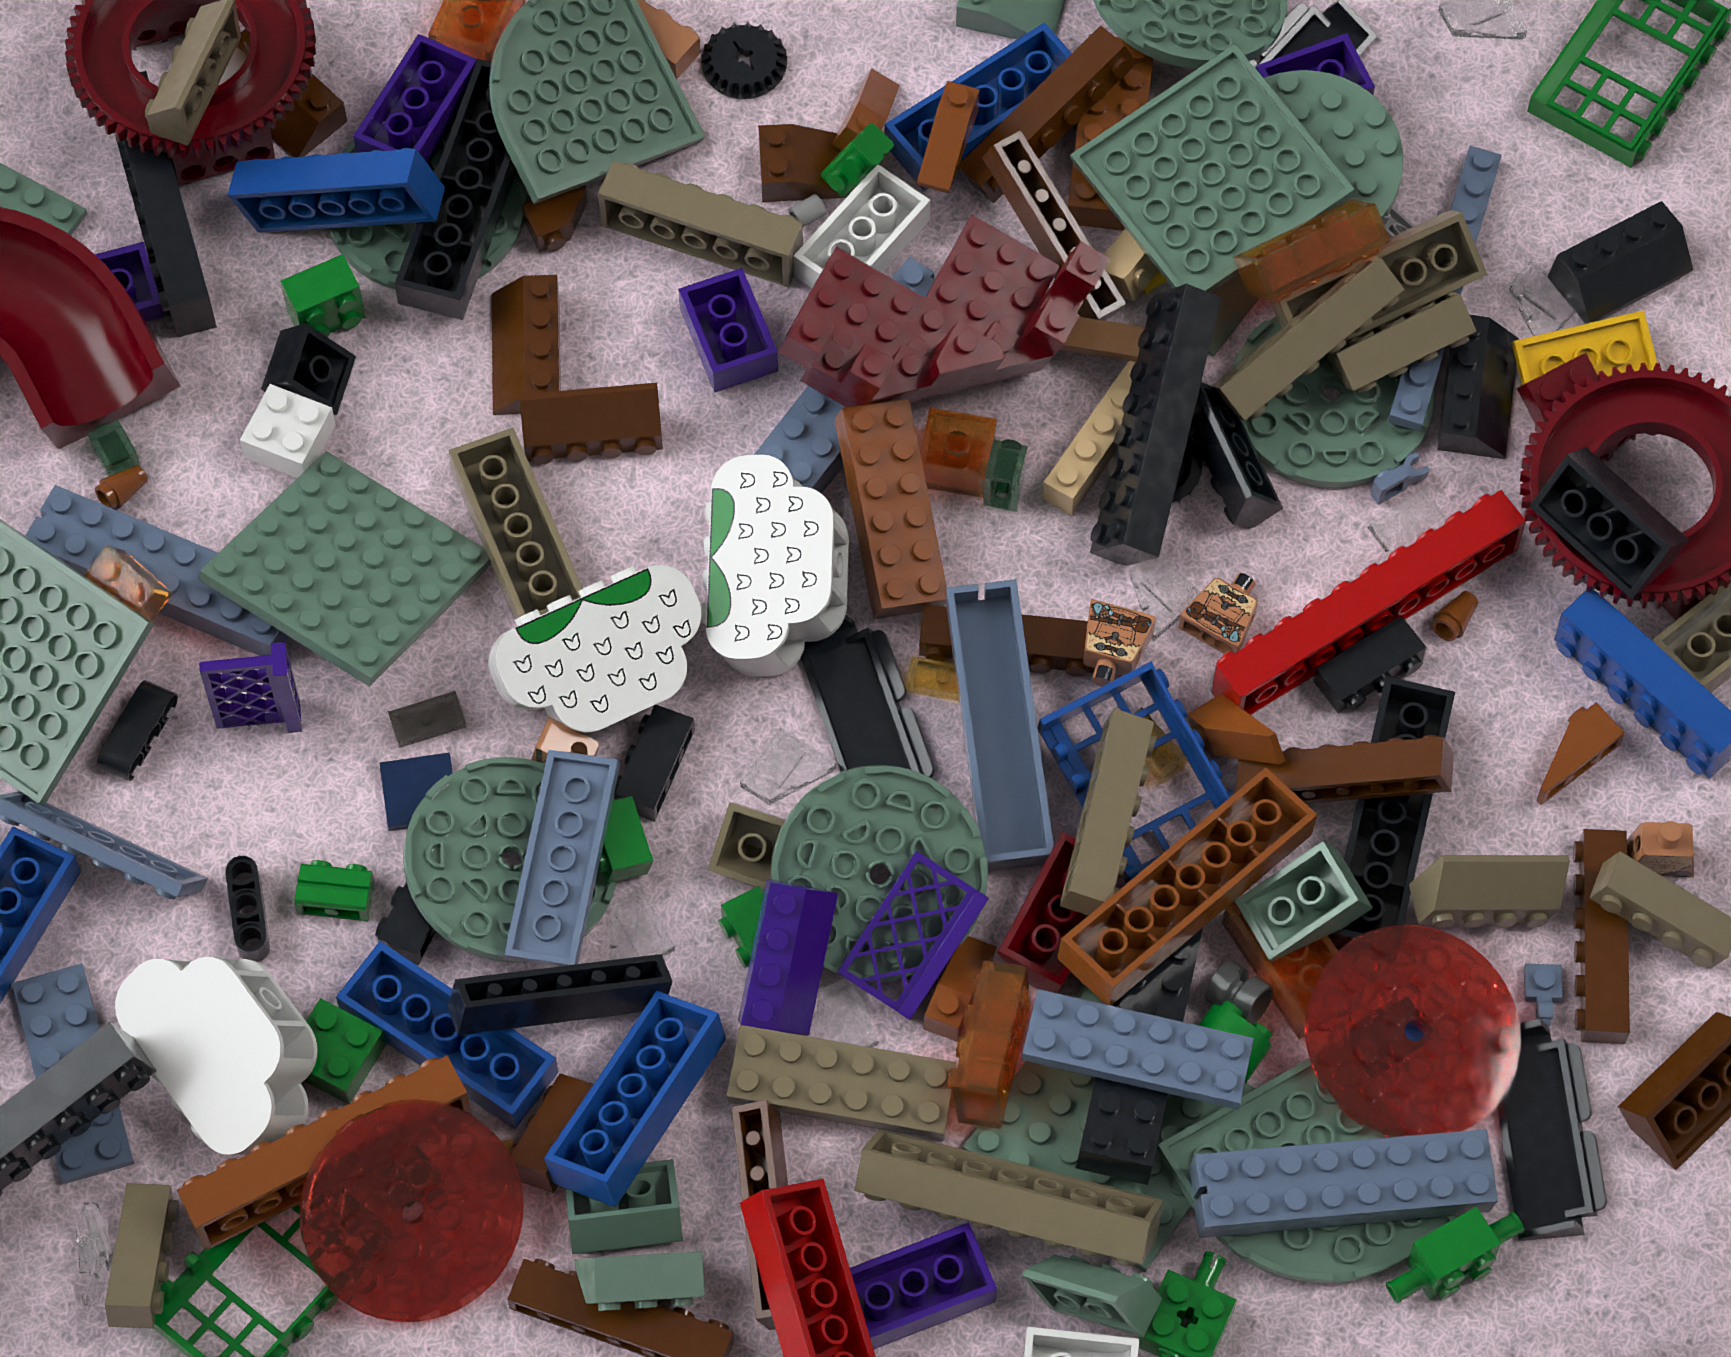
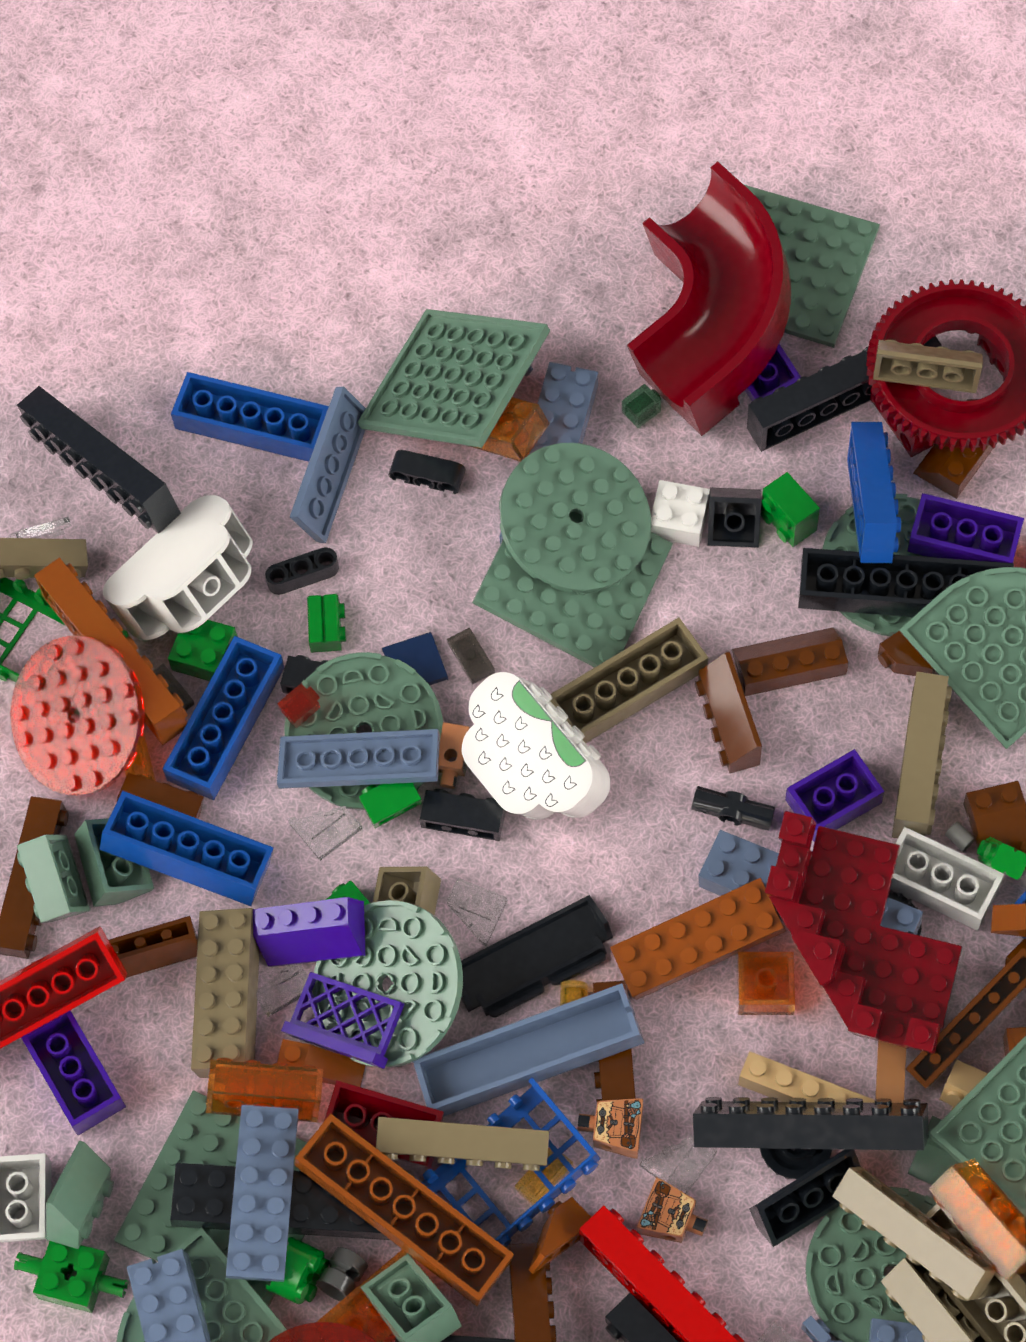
camera: 85 degrees right, 0 degrees up
sand blue plate [12,963,134,1184] -> none
dark orange cone [95,465,148,509] -> none
dark purple fence [199,642,302,733] -> none
black brick [448,954,673,1035] -> none
white brick [701,455,849,677] -> none
dark tan brick [854,1128,1164,1266] -> none
clear green brick [983,439,1028,512] -> none
none -> clear red brick [277,683,320,728]
none -> sand green plate [499,443,651,593]
none -> black piece [691,786,775,831]

